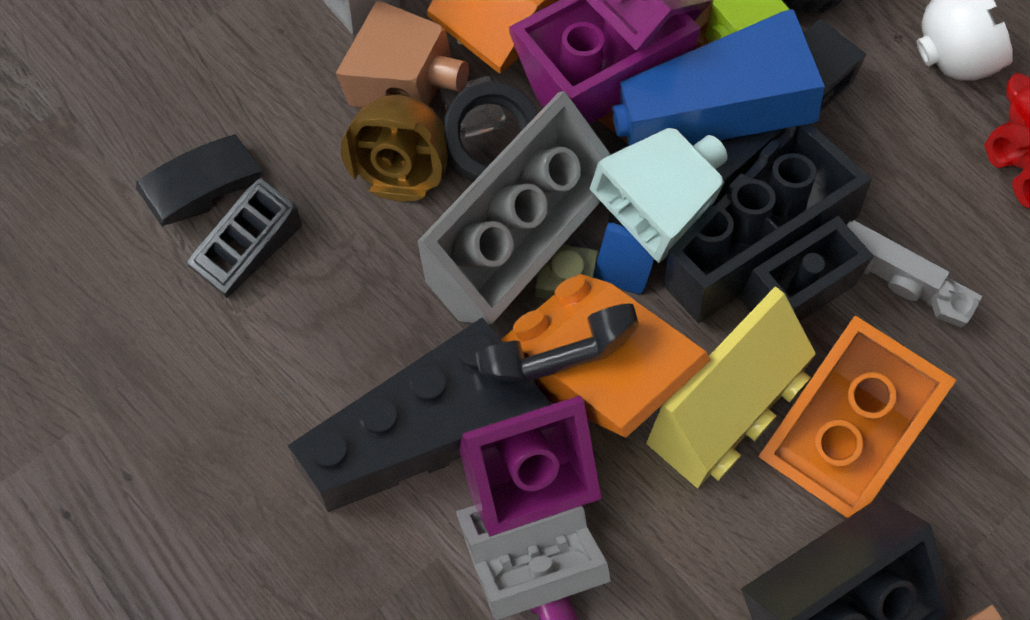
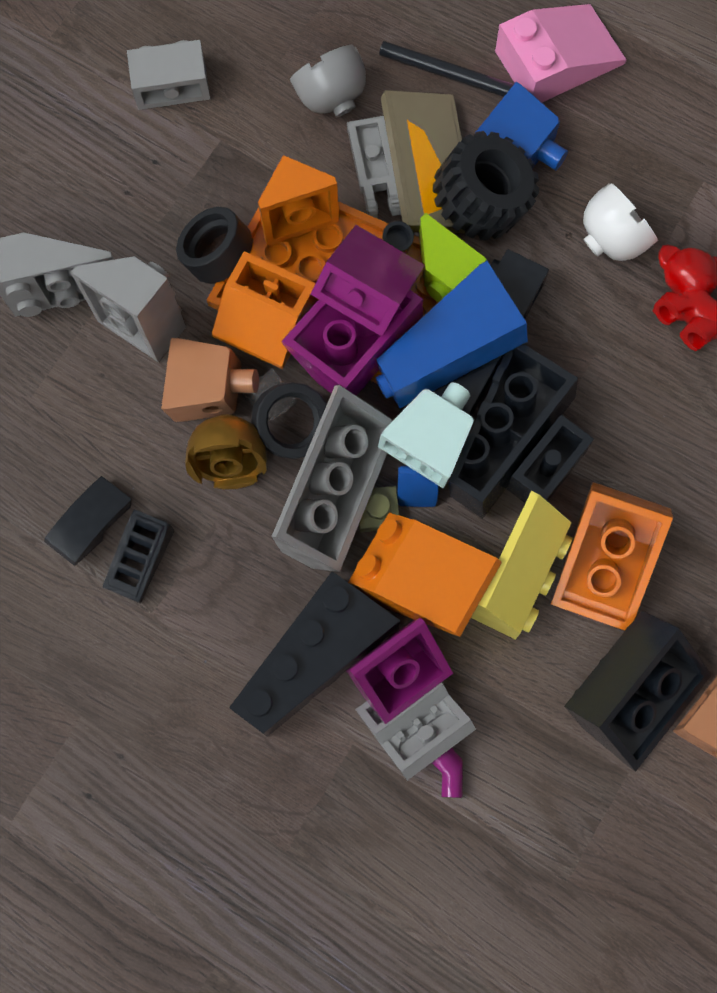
camera: 10 degrees left, 10 degrees up
black bar [475,304,639,383] -> none
light grey hinge [847,220,982,328] -> none

